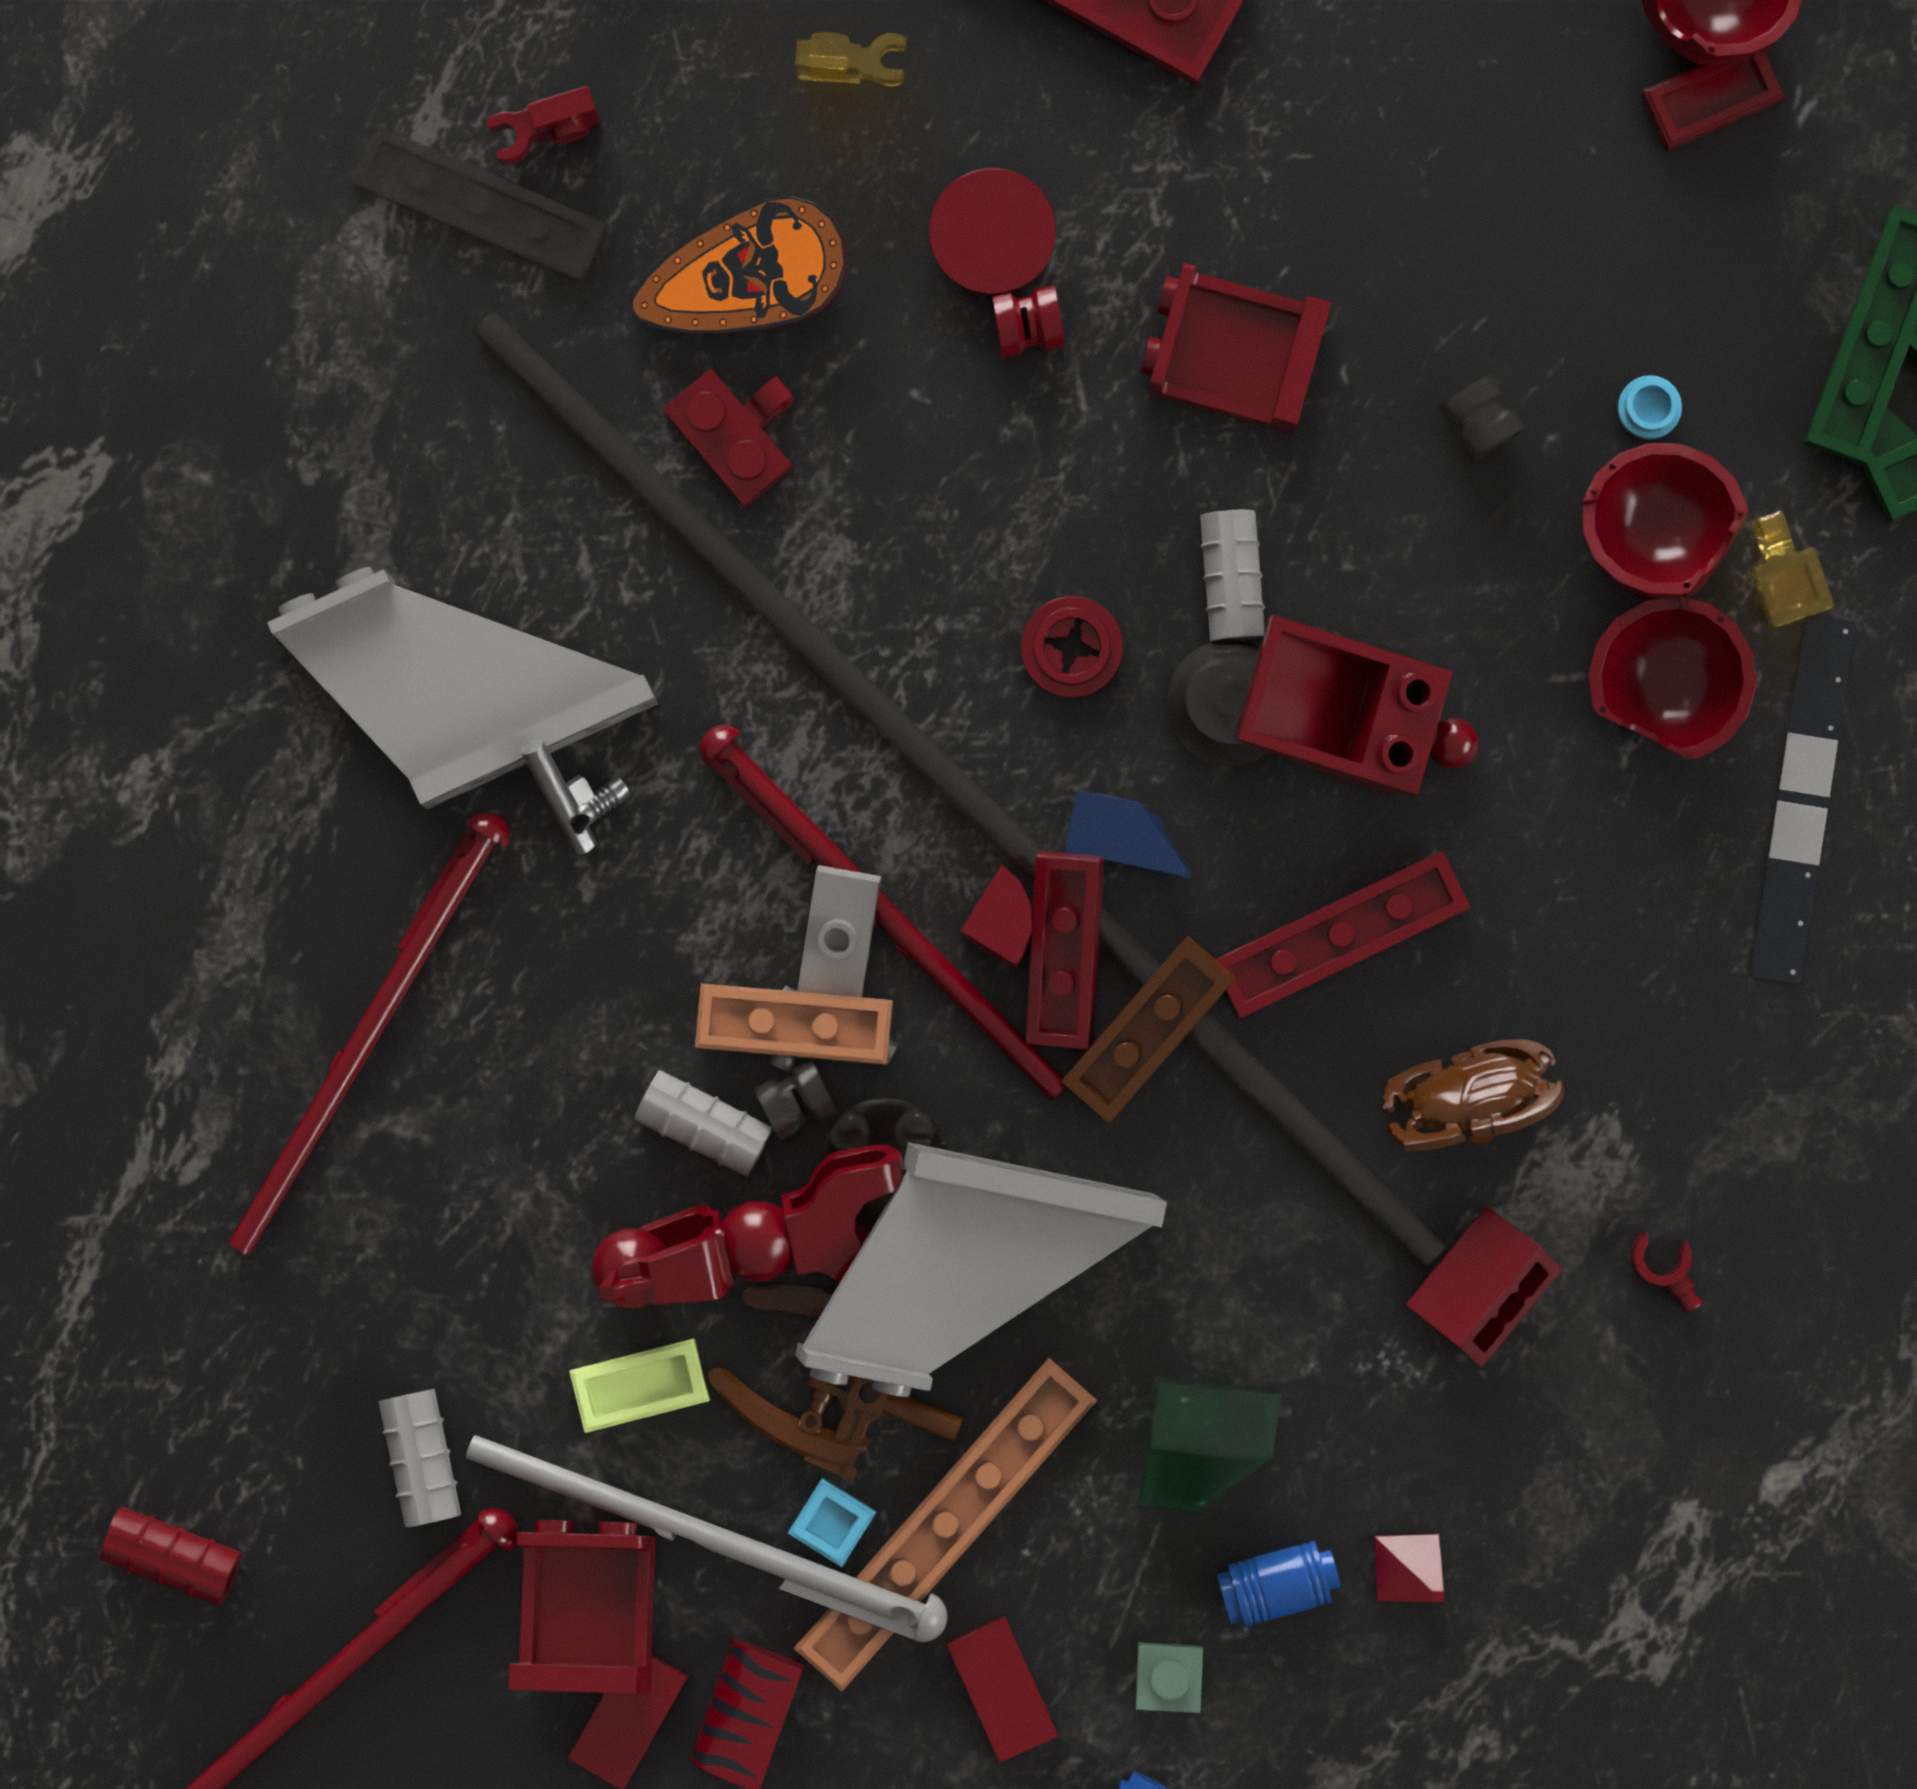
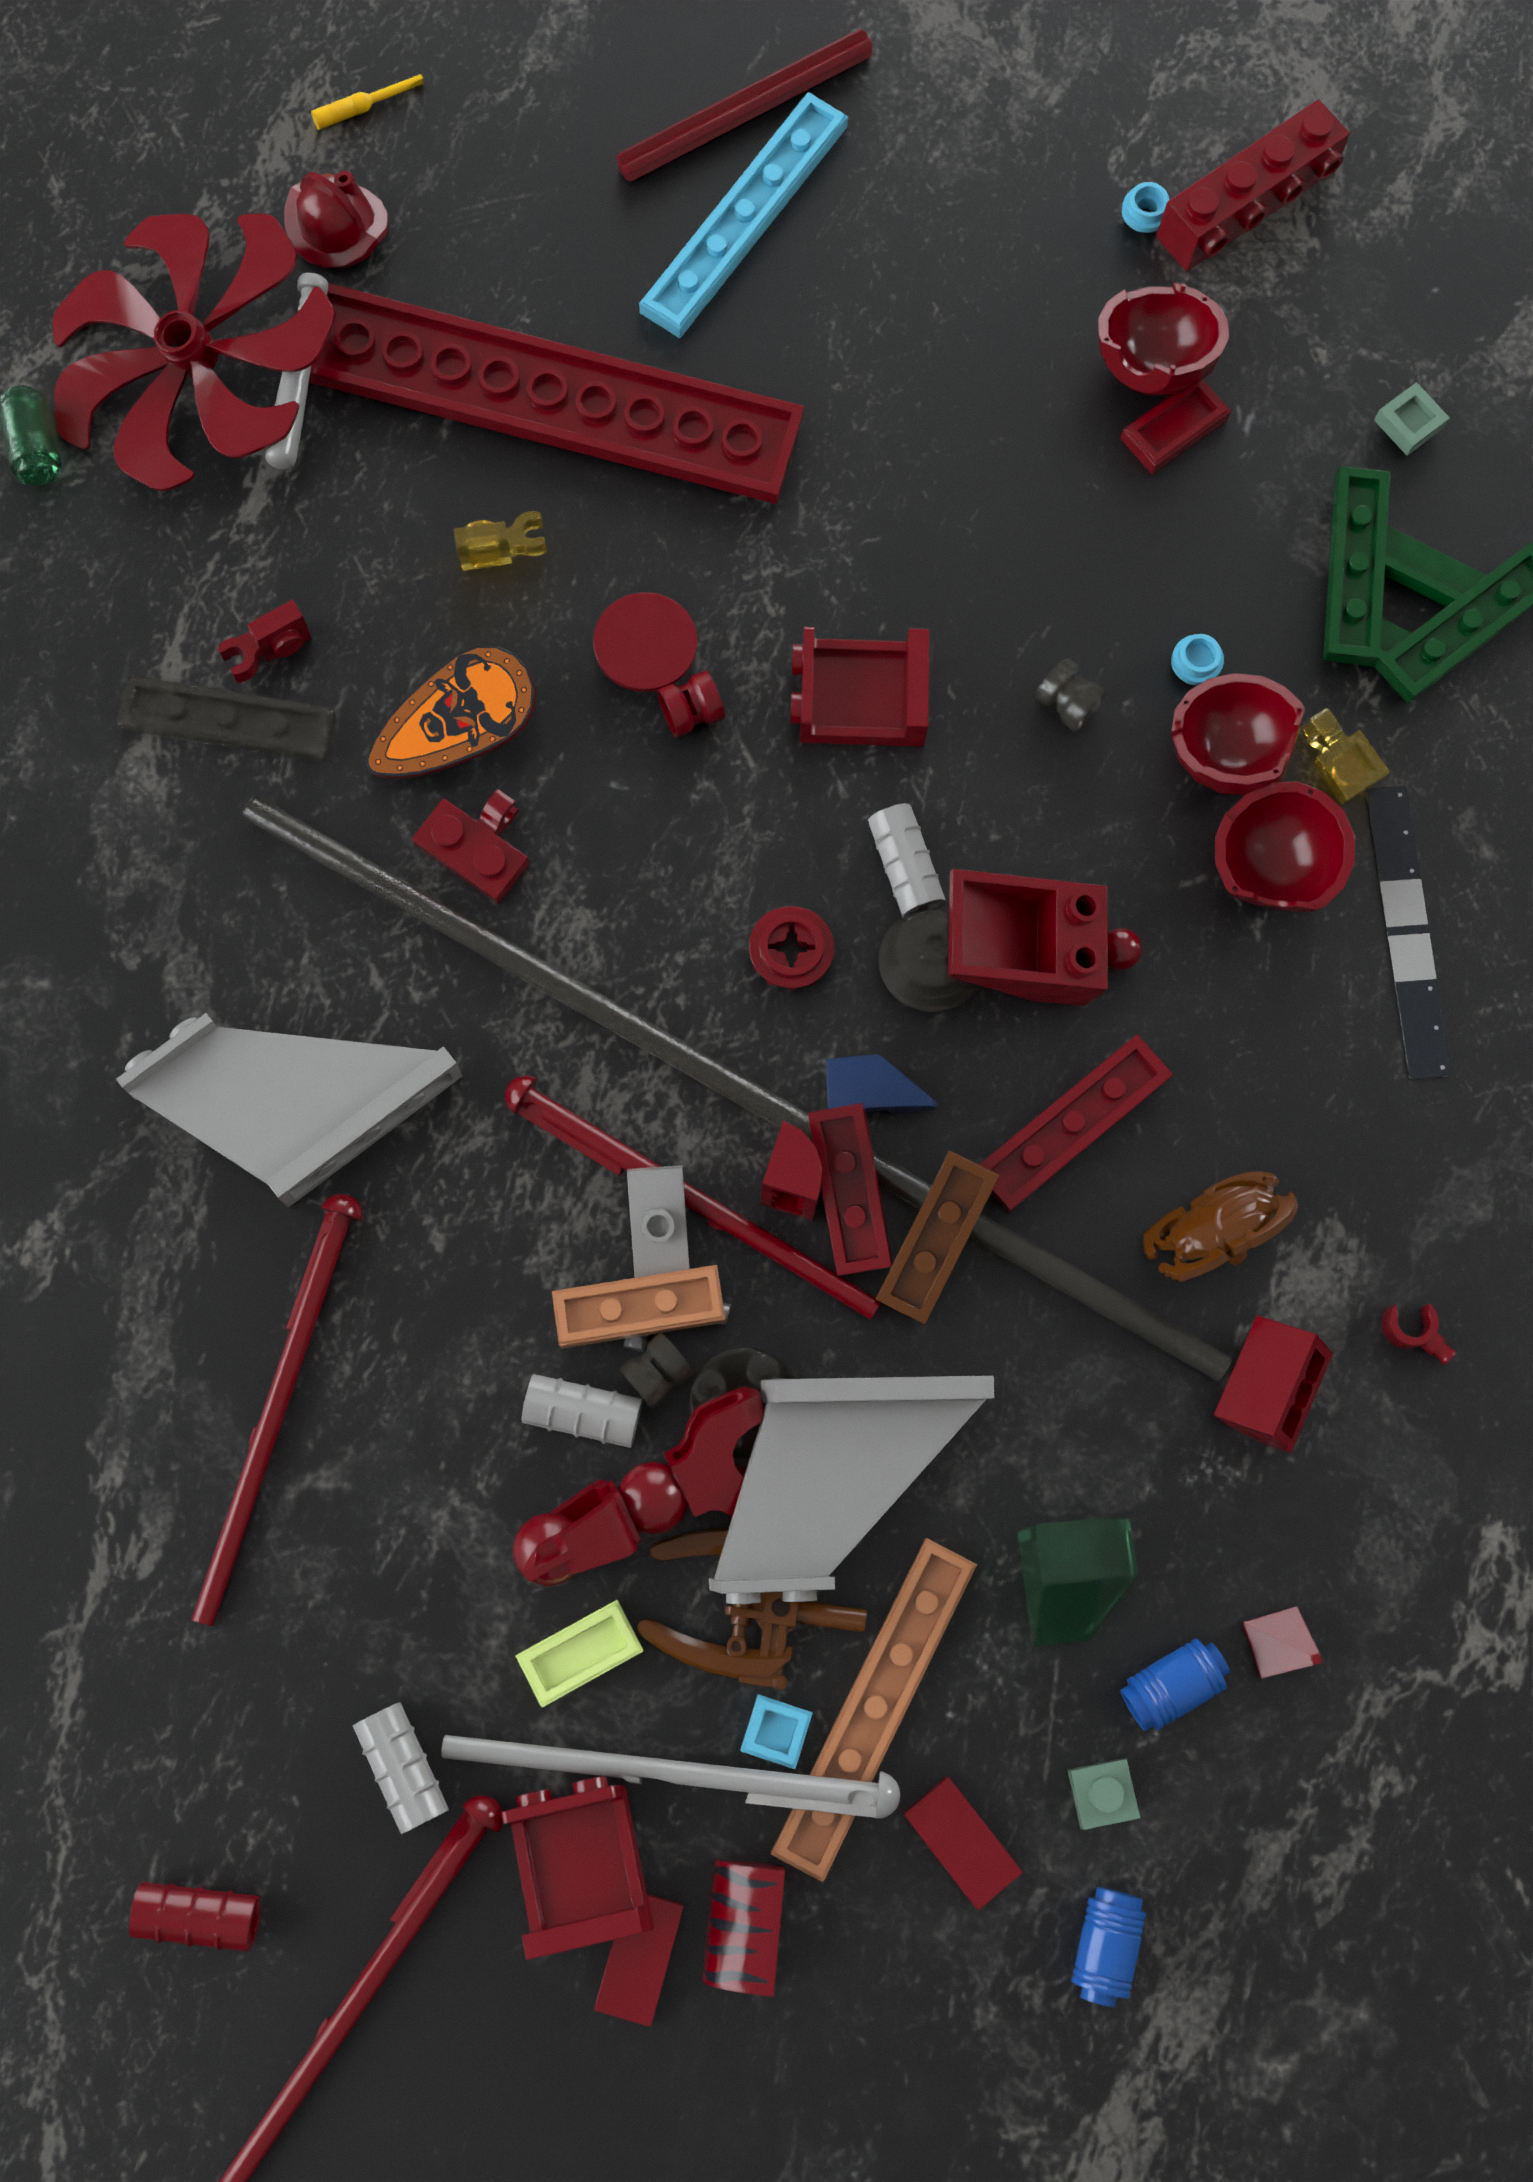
camera: 25 degrees left, 10 degrees down
flat silver hose [520,739,630,855] -> none

